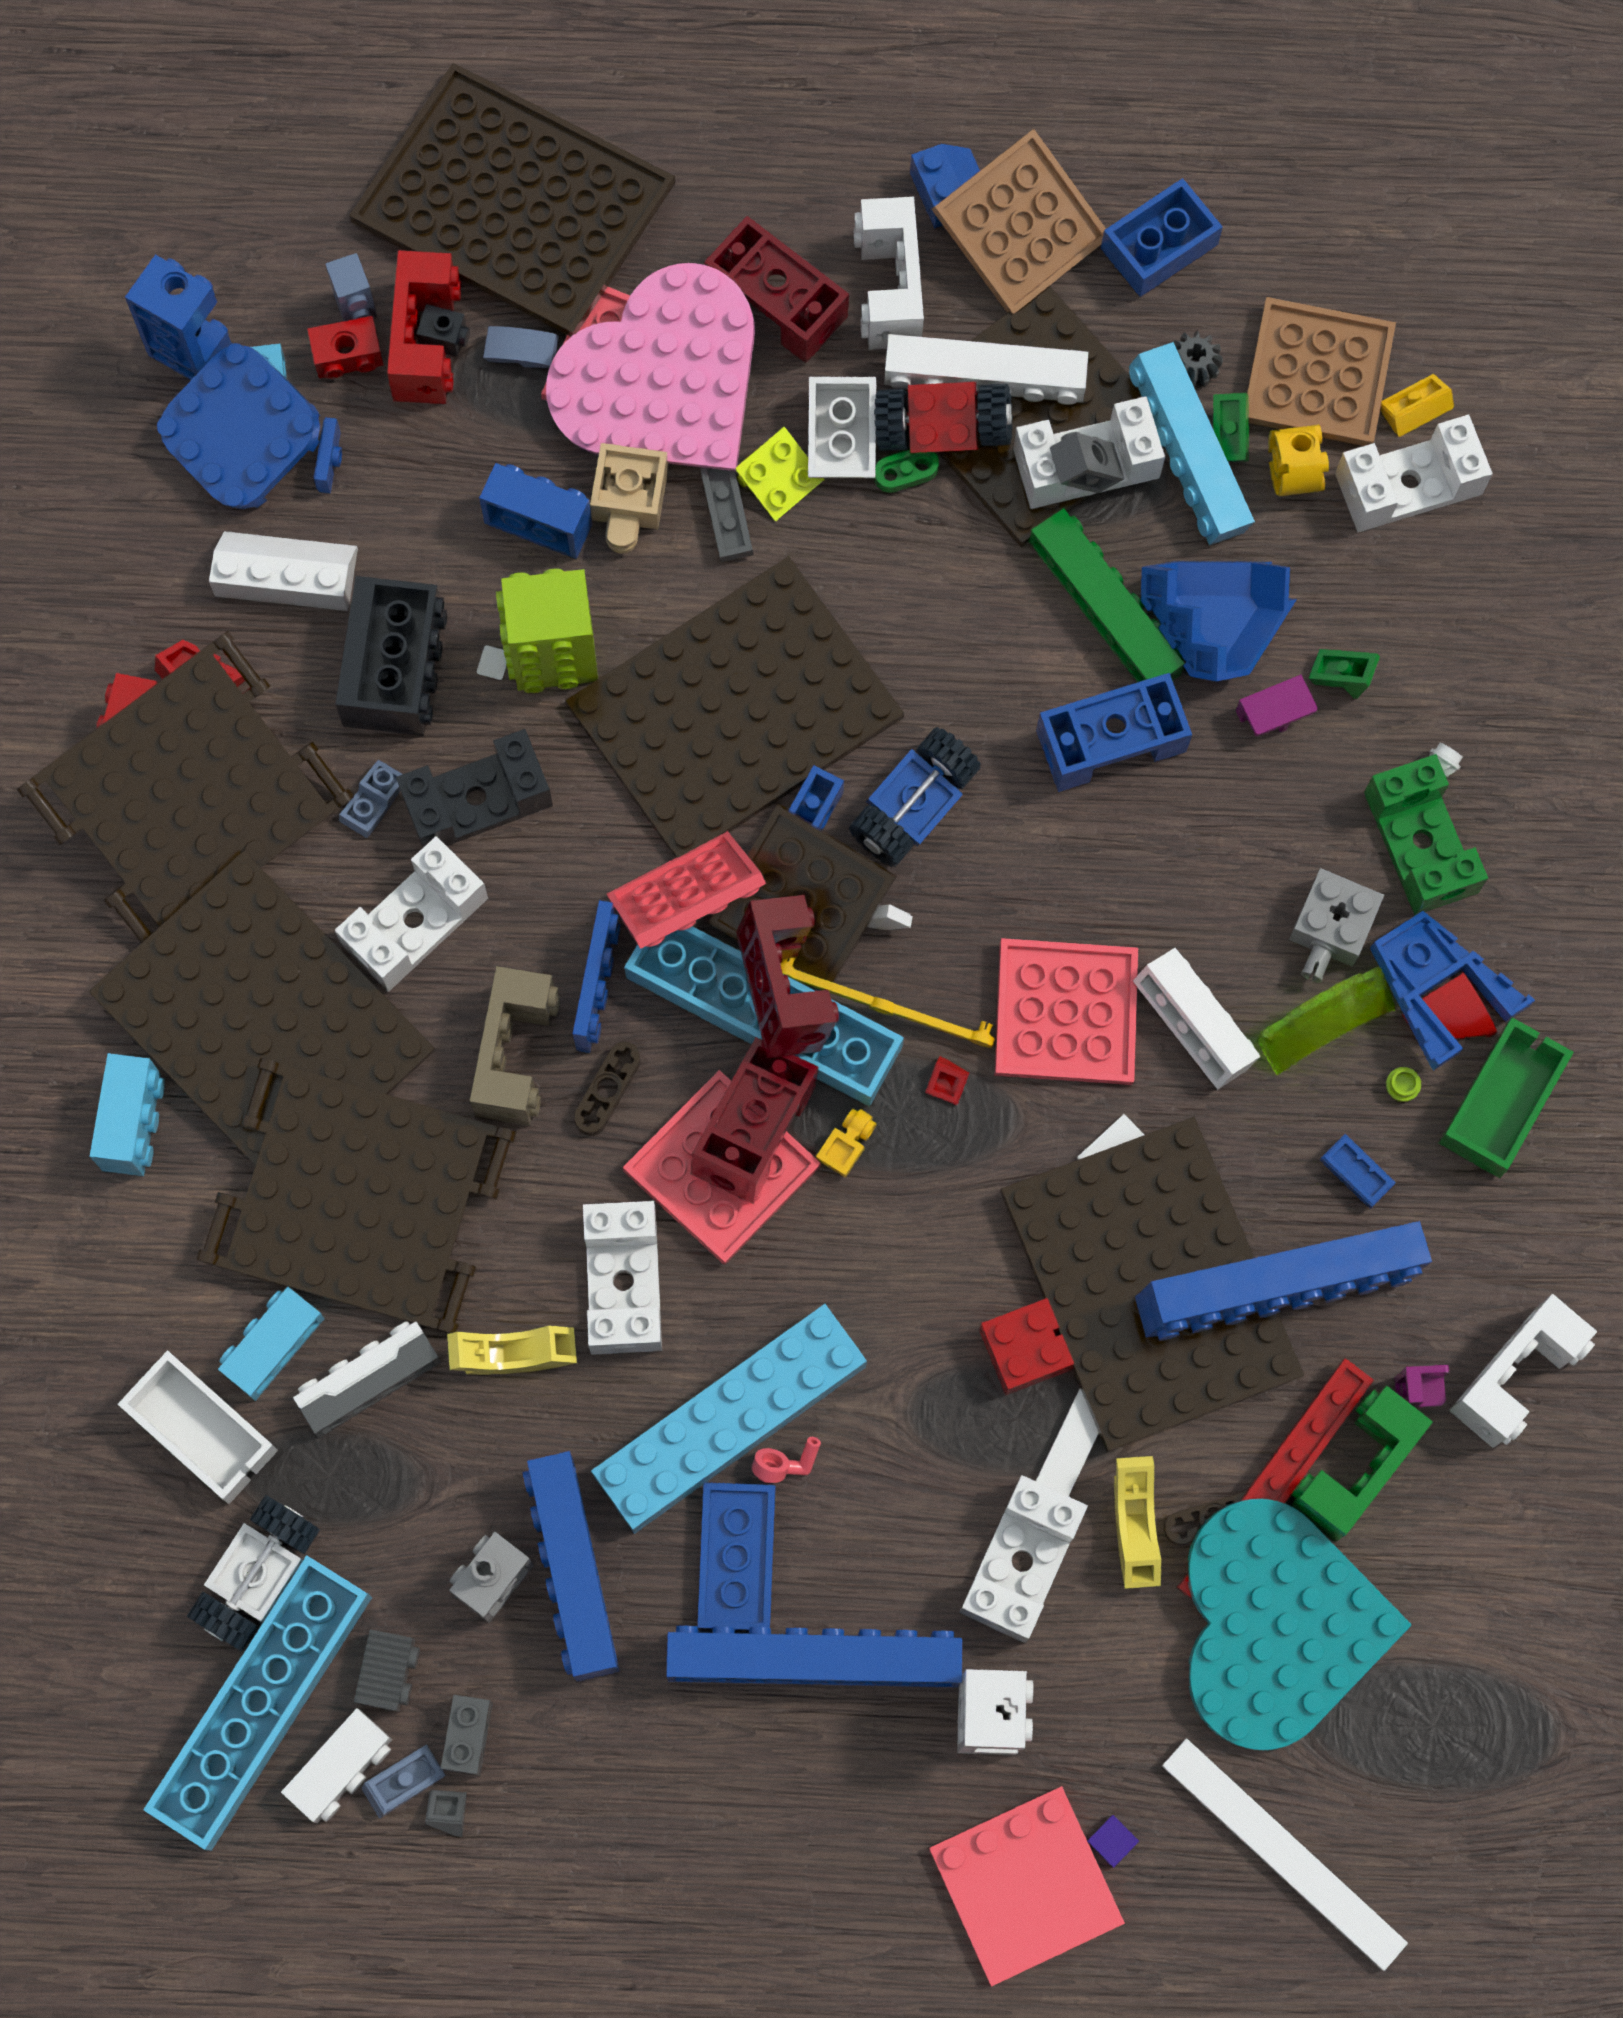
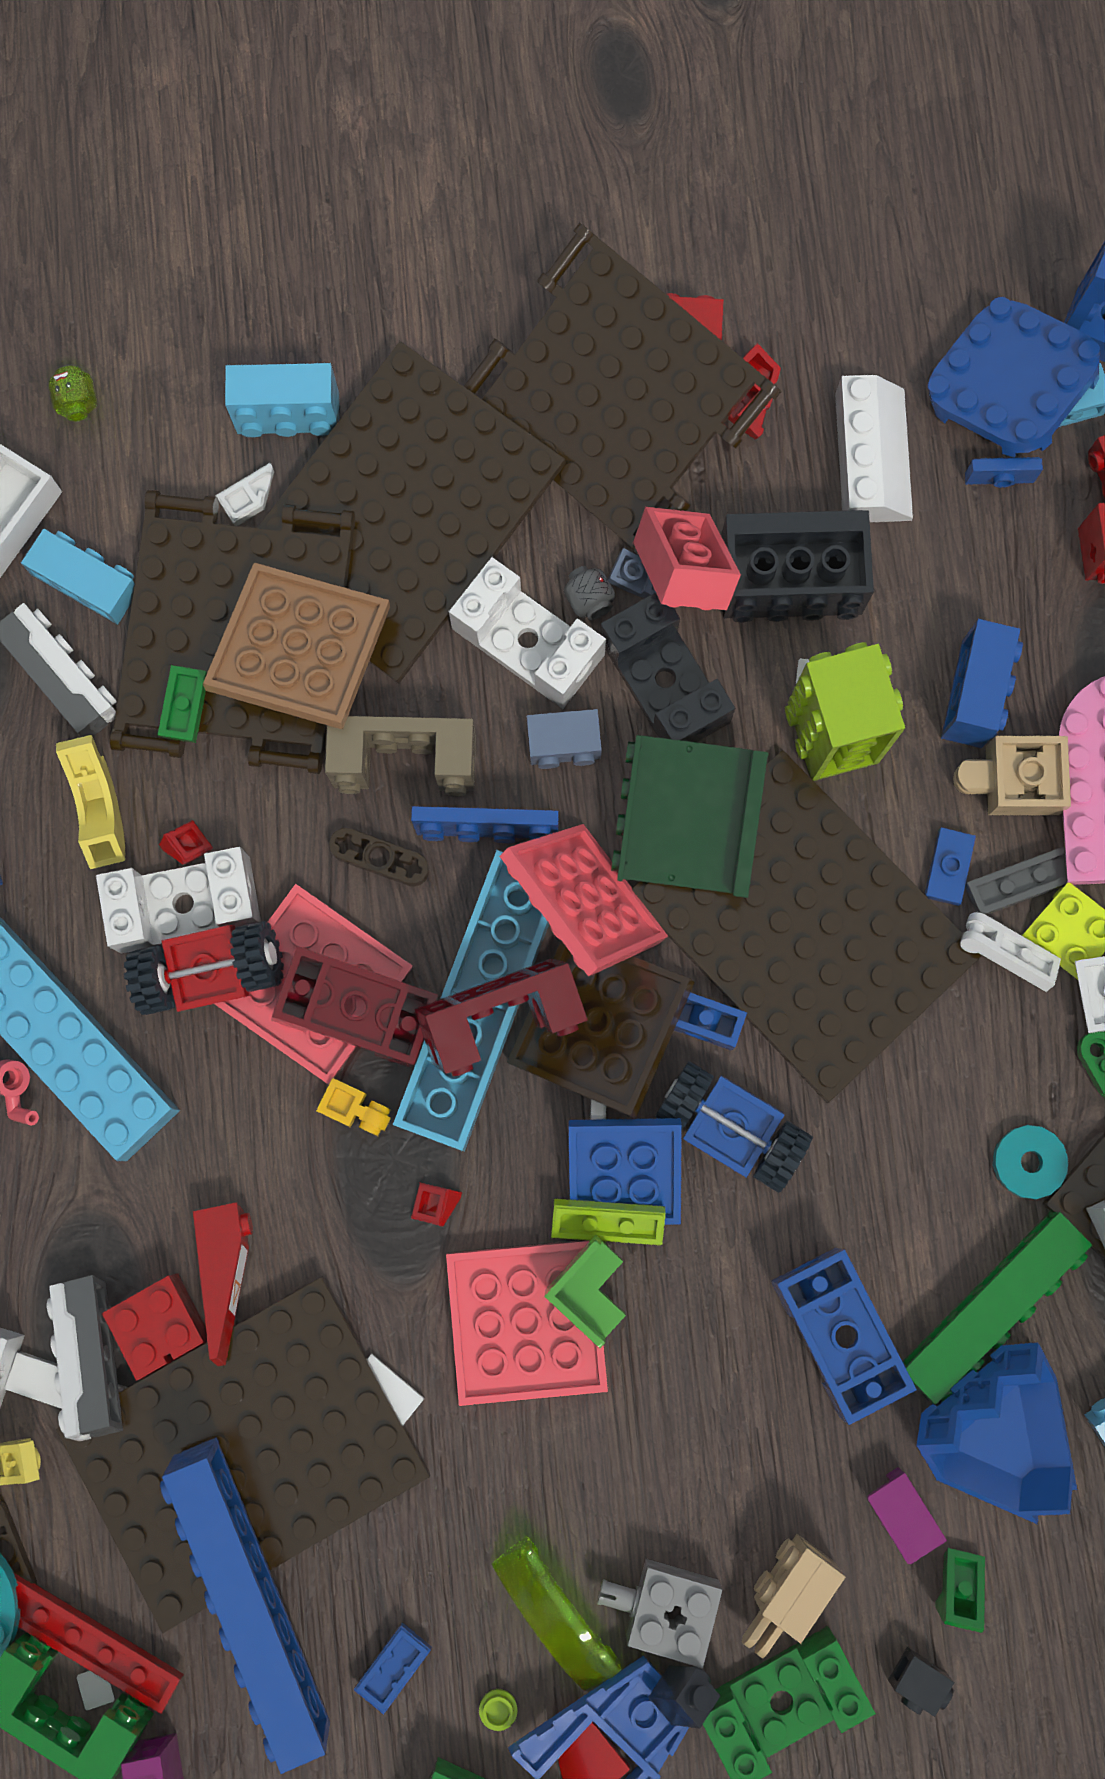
camera: 85 degrees right, 5 degrees up
yellow piece [780,957,995,1048] -> none
white brick [1133,948,1261,1090] -> none
white plate [1430,742,1463,777] -> none
none -> dark grey piece [47,1275,123,1441]
none -> clear neon green head [48,366,97,421]
none -> white sticker [77,1671,114,1710]
none -> plate [124,921,284,1015]
none -> green plate [158,665,208,743]
none -> red slope [159,820,213,865]
none -> red slope [193,1202,253,1366]
none -> medium nougat plate [203,563,390,730]
none -> white tile [215,463,274,526]
none -> sand blue brick [527,709,602,769]
none -> bright green panel [544,1235,626,1348]
none -> lime tile [551,1199,666,1245]
none -> dark grey head [564,566,615,621]
none -> blue plate [569,1118,682,1225]
none -> dark green panel [611,735,768,898]
none -> coral brick [633,507,741,610]
none -> black brick [648,1665,720,1729]
none -> tan brick [742,1534,846,1658]
none -> black brick [888,1647,955,1717]
none -> blue plate [925,827,976,906]
none -> white plate [961,912,1061,992]
none -> teal tile [993,1125,1068,1199]

